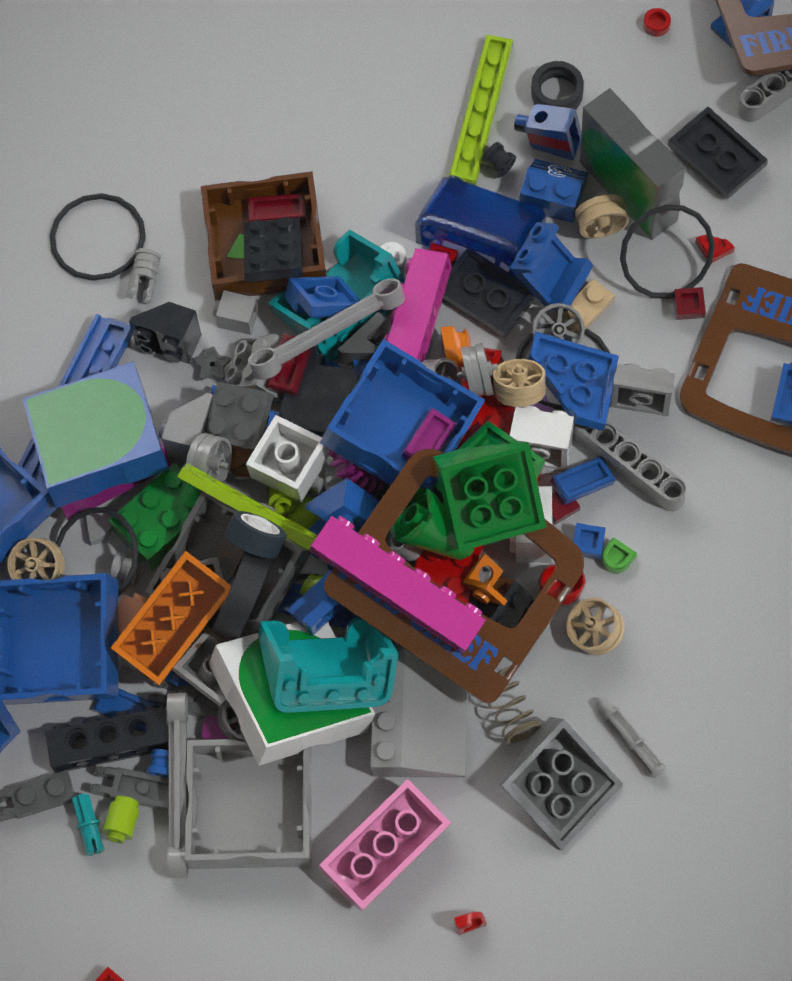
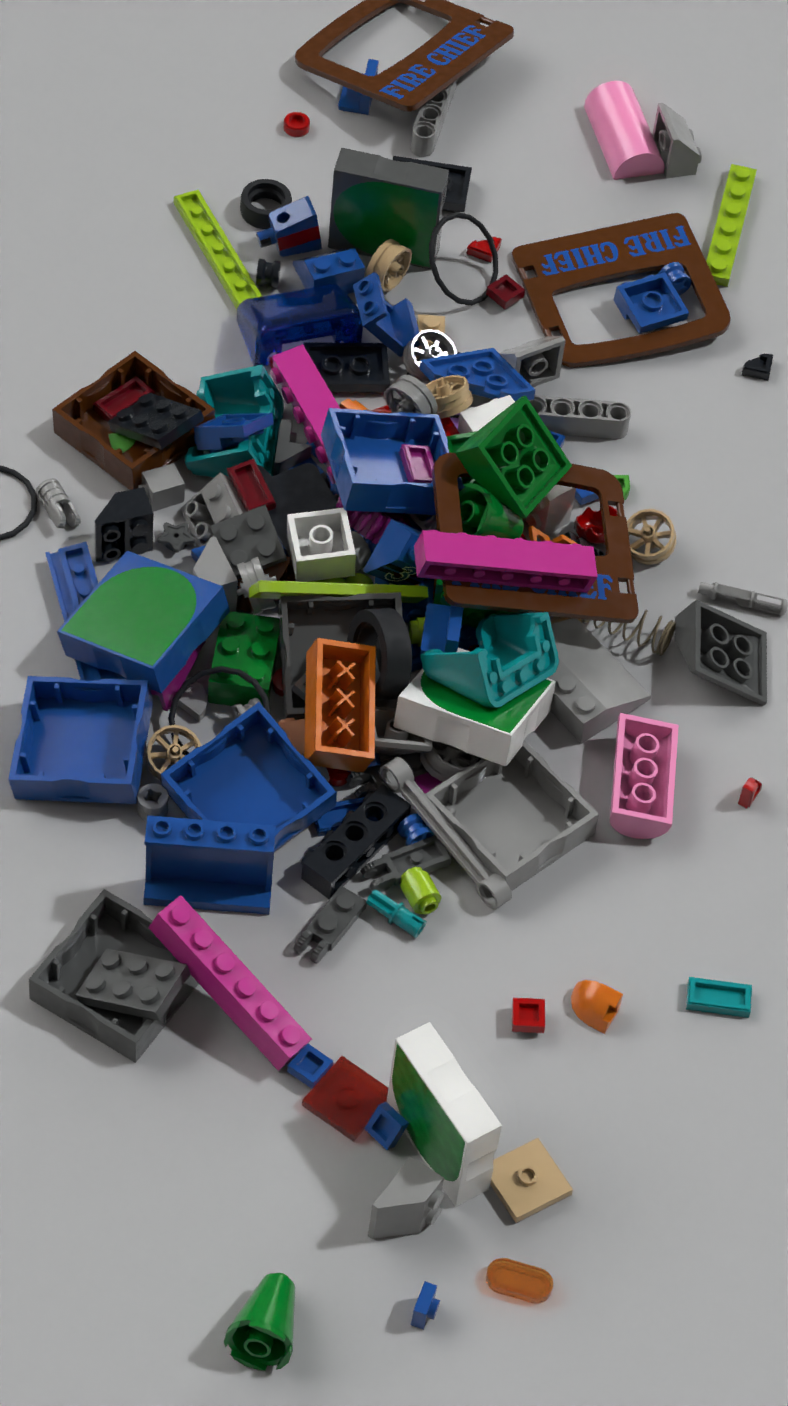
camera: 50 degrees left, 15 degrees down
black wheel [225,511,287,559] -> none
light grey piece [248,279,405,380] -> none

